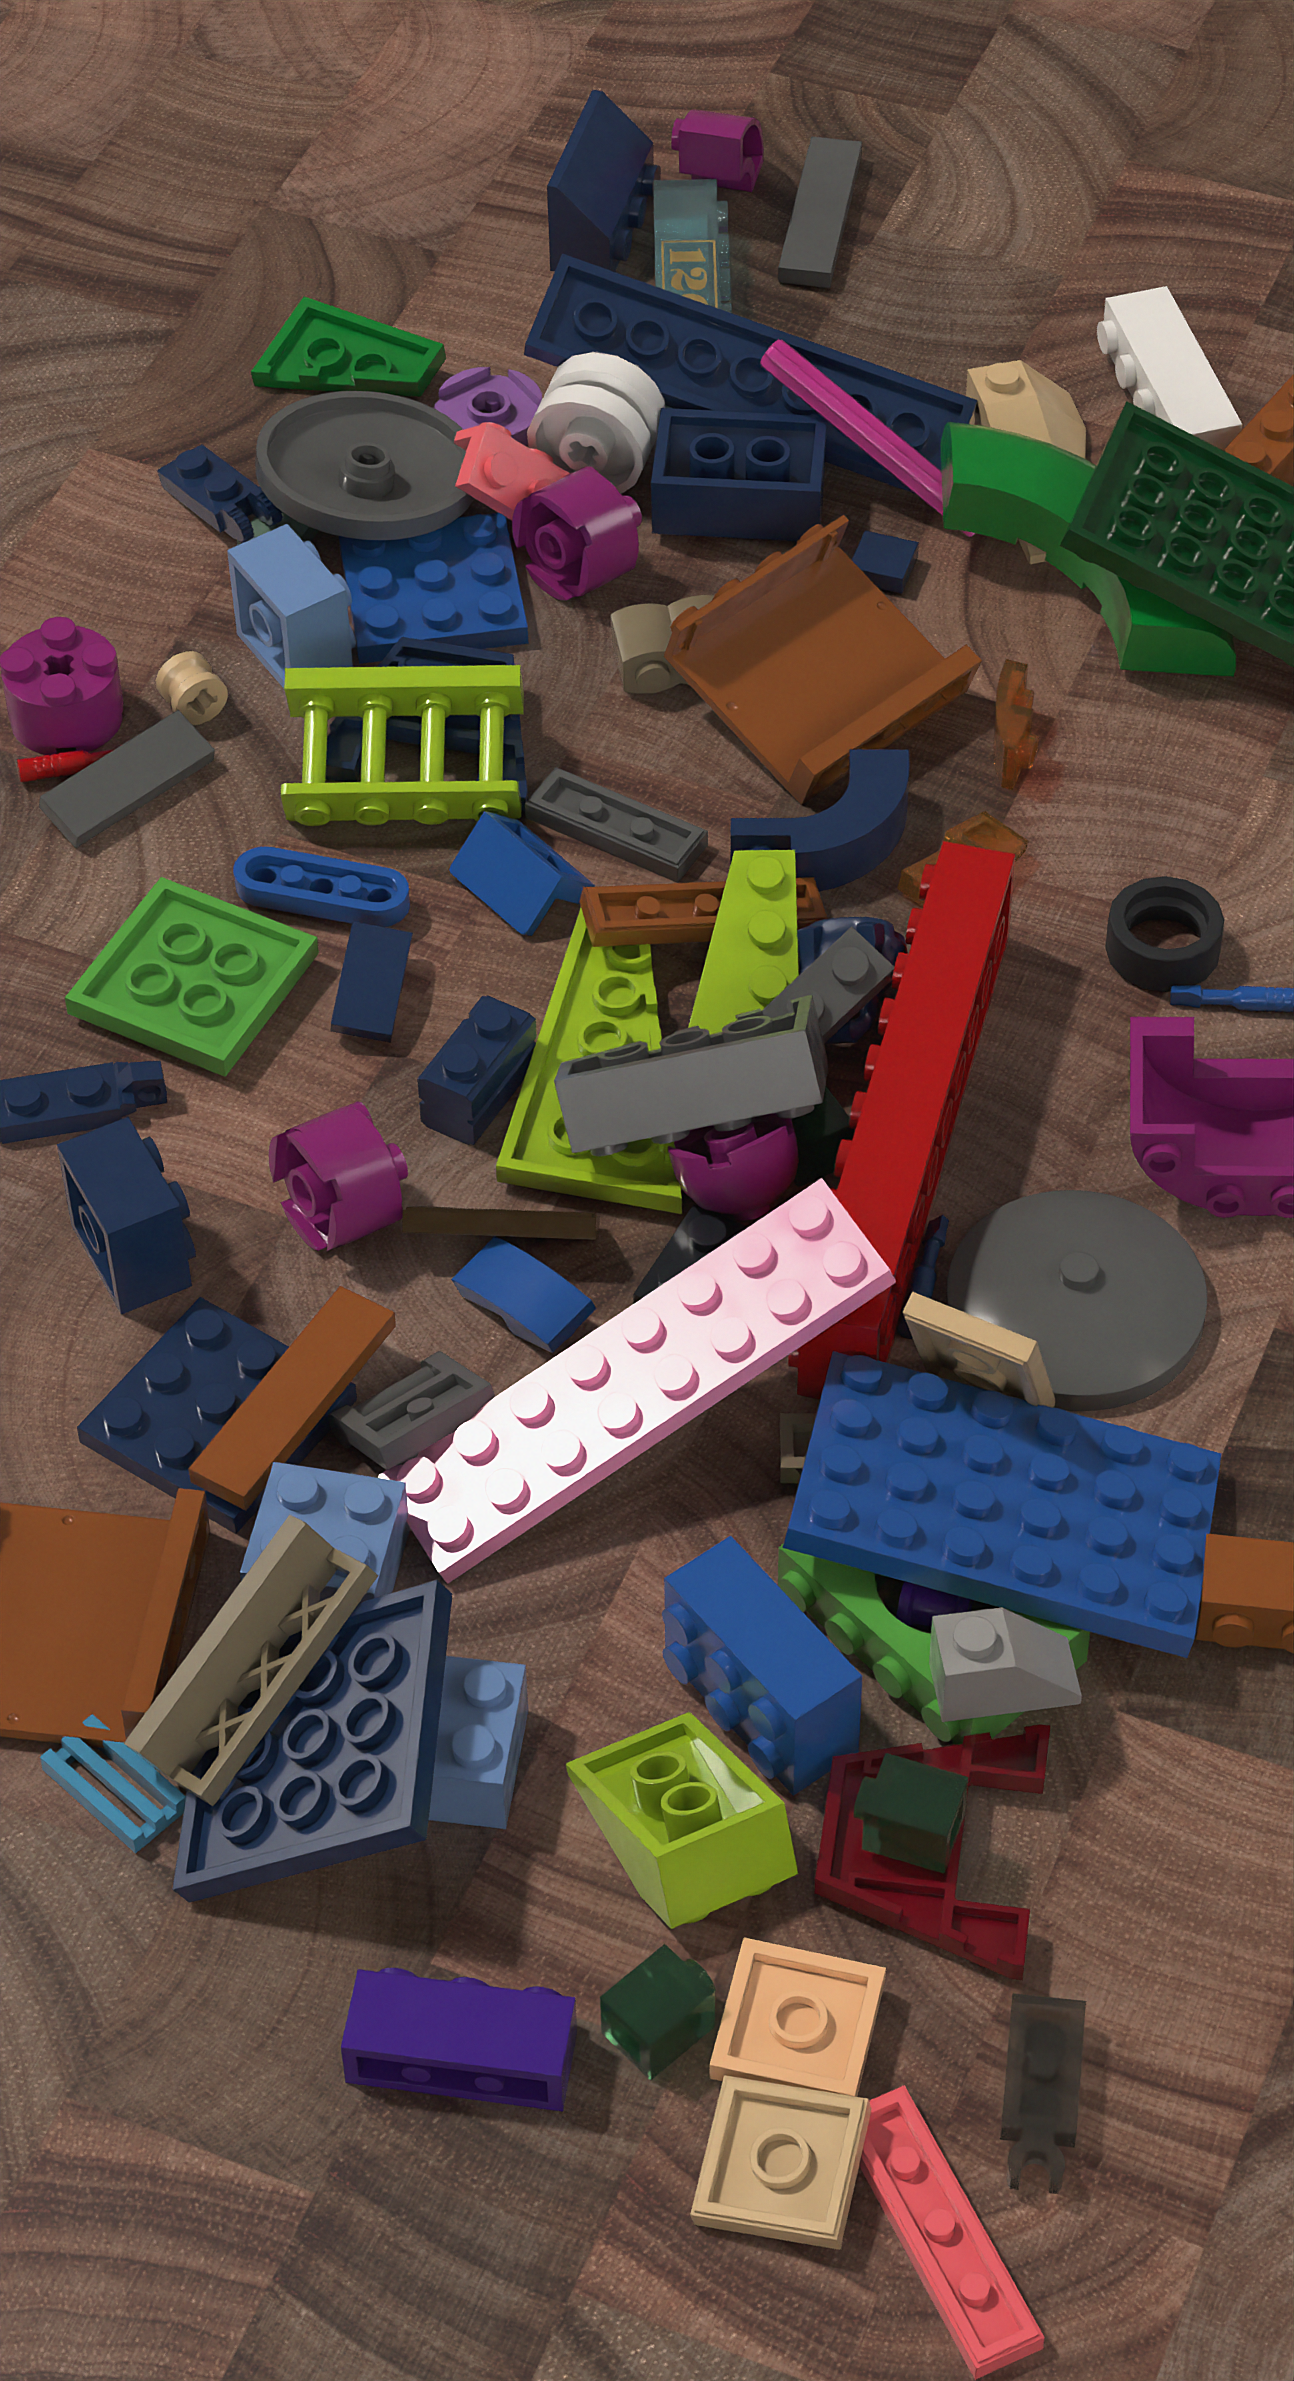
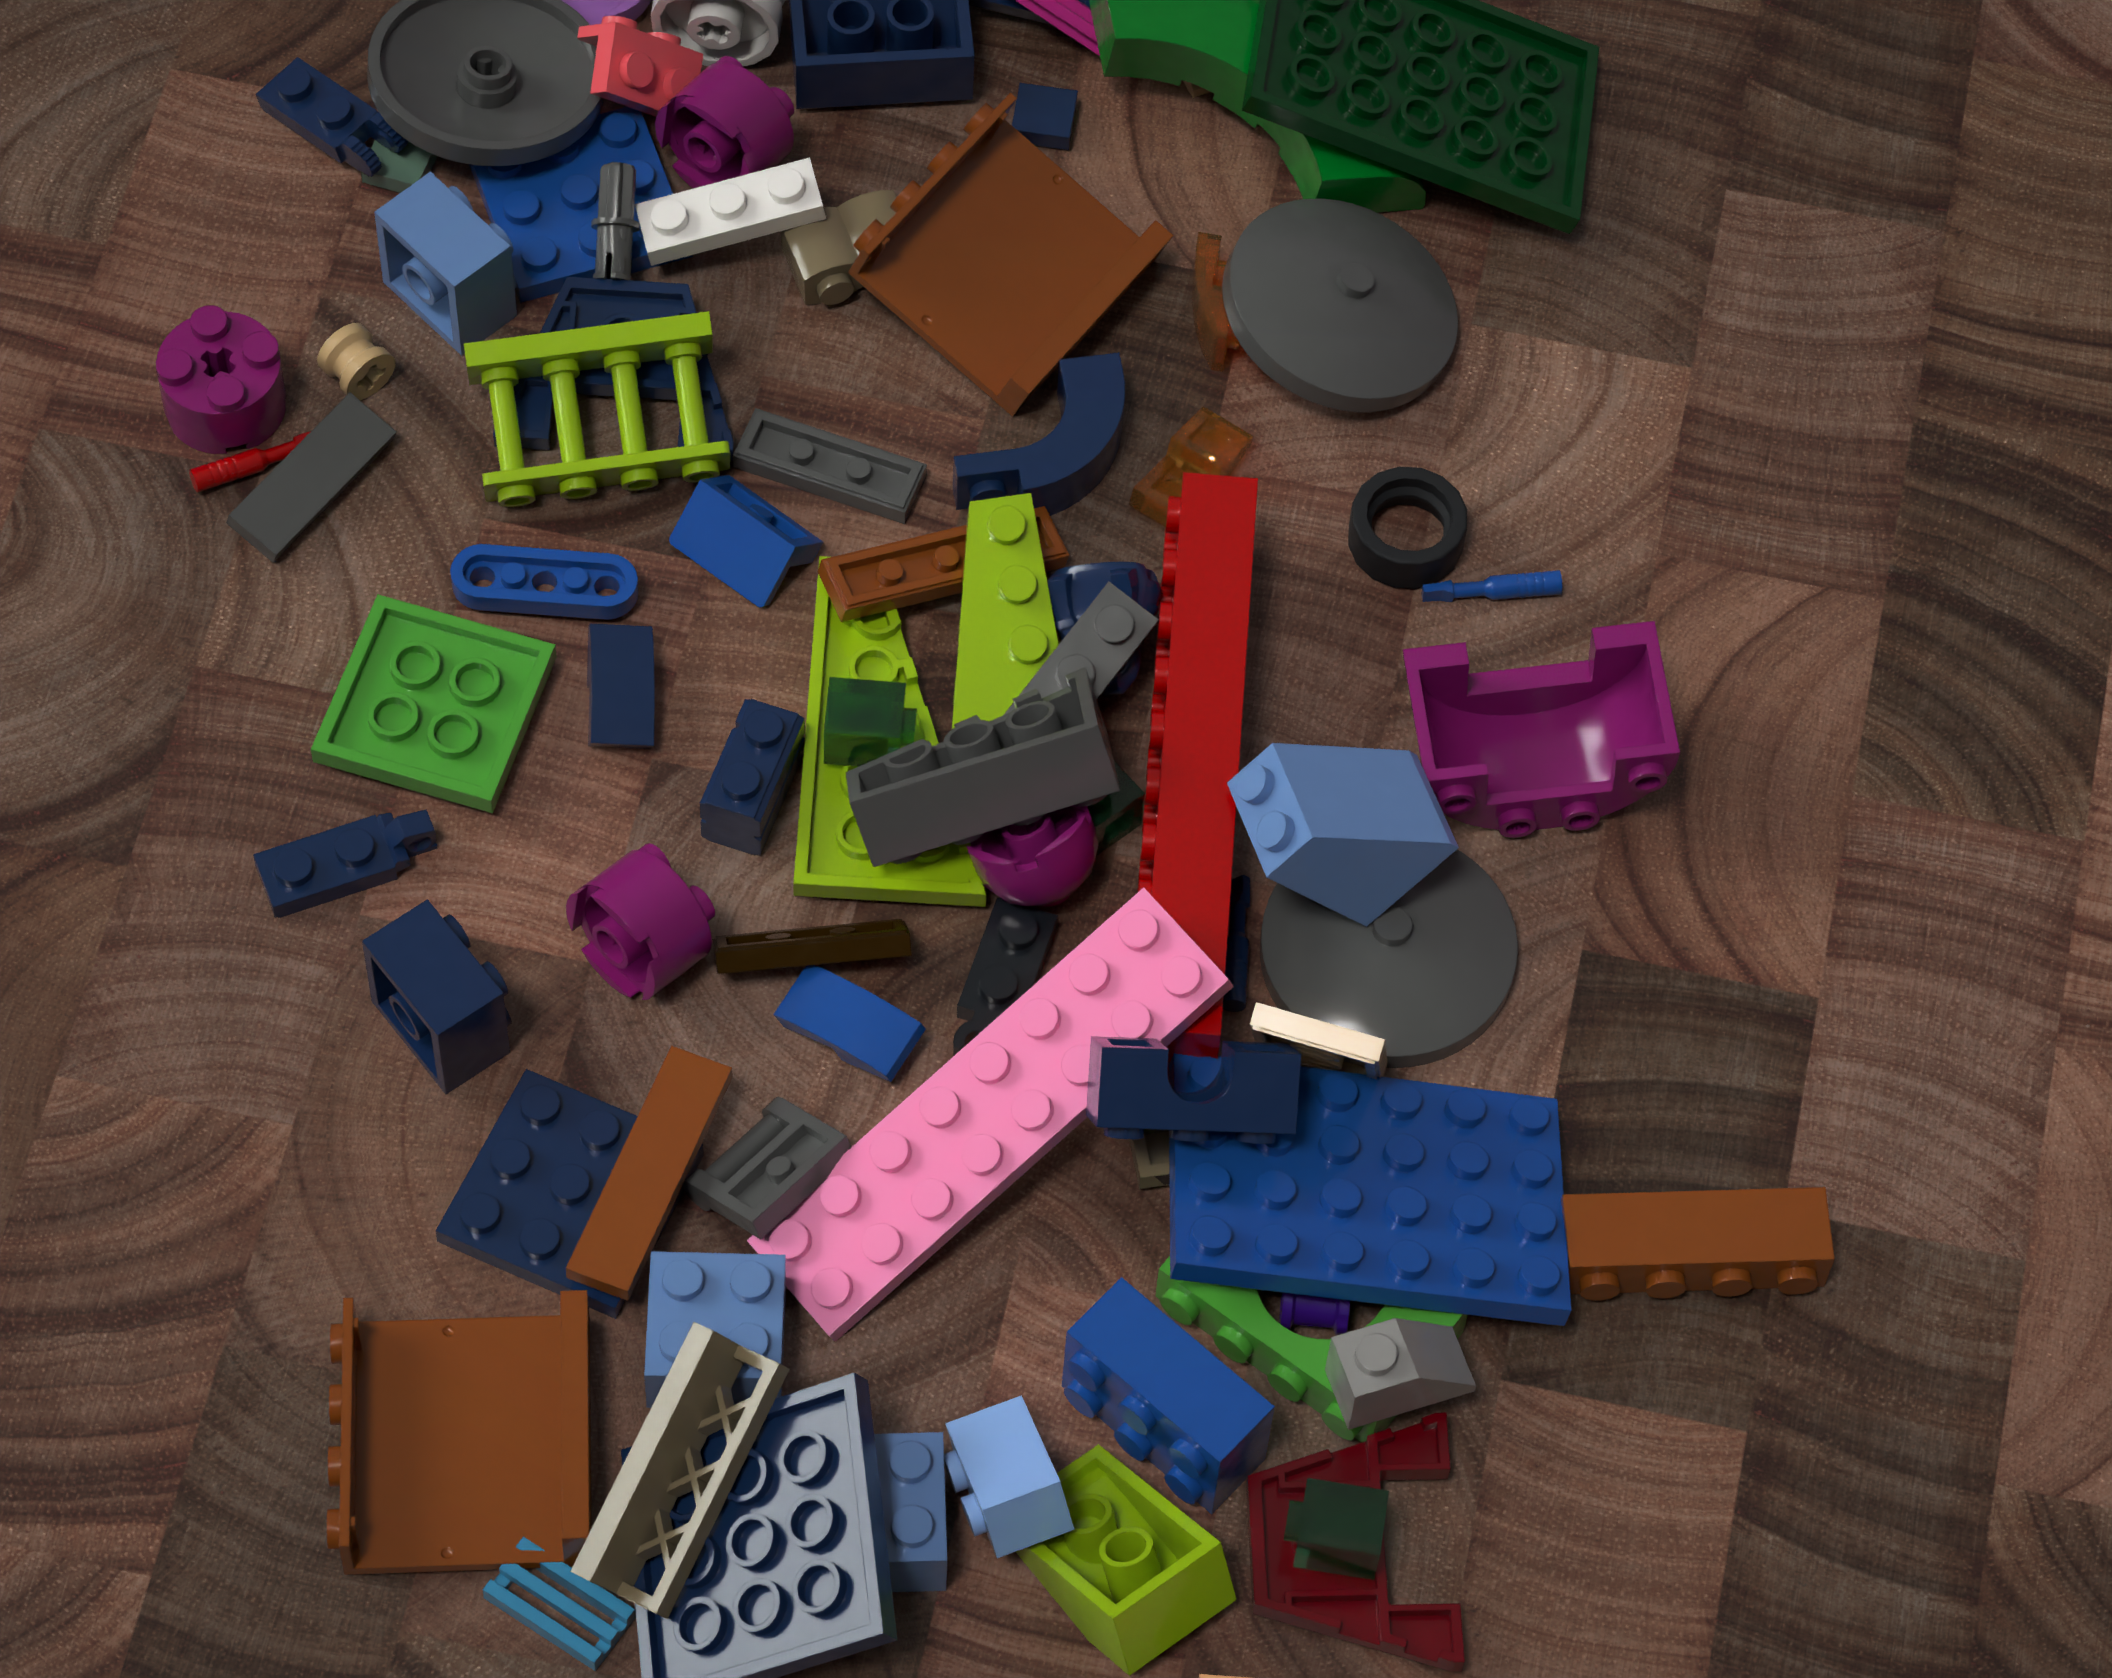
camera: 15 degrees left, 10 degrees up
none -> dark grey axle [591,162,640,280]
none -> white plate [635,157,826,266]
none -> clear green brick [824,677,917,767]
none -> light blue brick [944,1395,1075,1558]
none -> dark blue arch [1086,1036,1301,1144]
none -> dark grey dish [1222,199,1458,412]
none -> medium blue slope [1227,743,1459,927]

